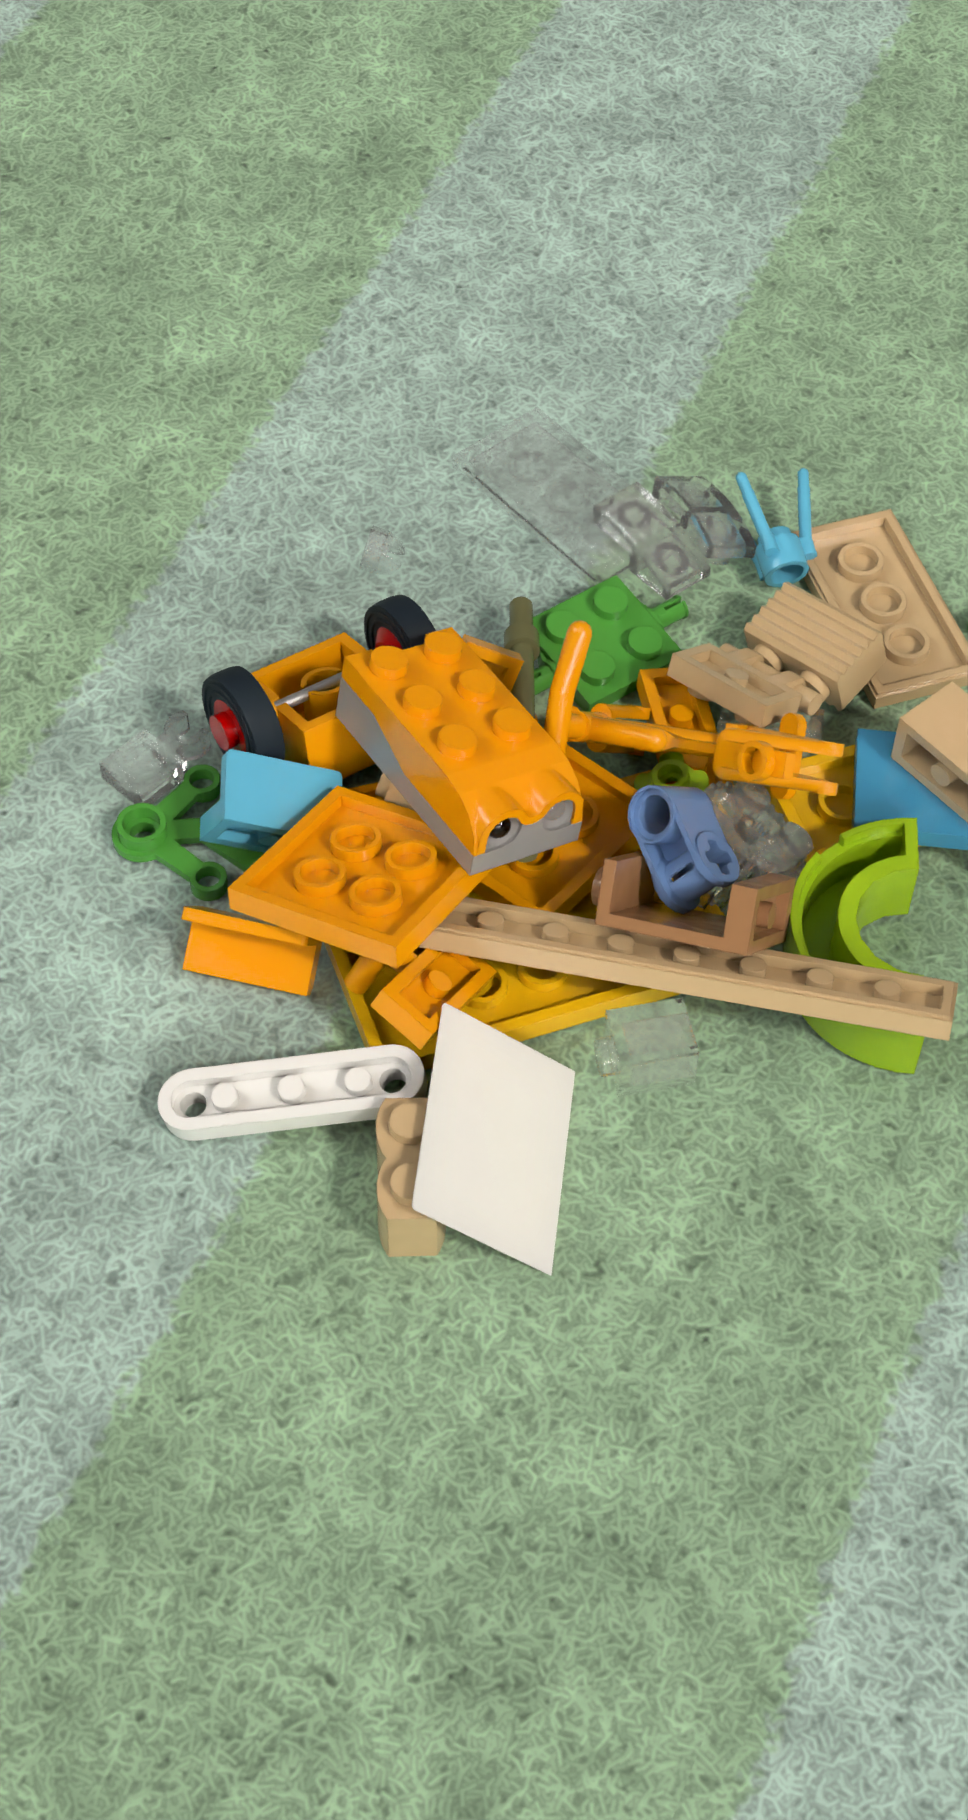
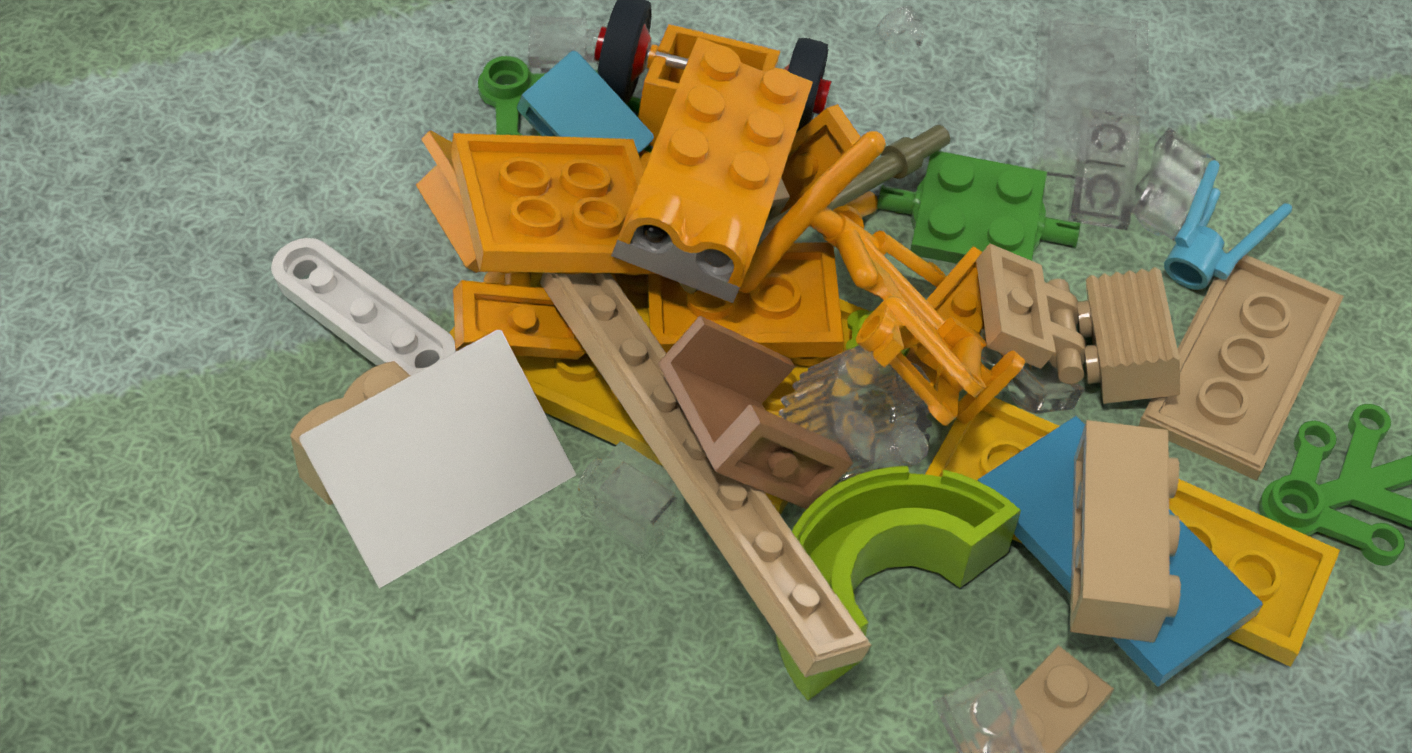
camera: 45 degrees right, 0 degrees up
medium blue piece [627,785,740,914] -> none

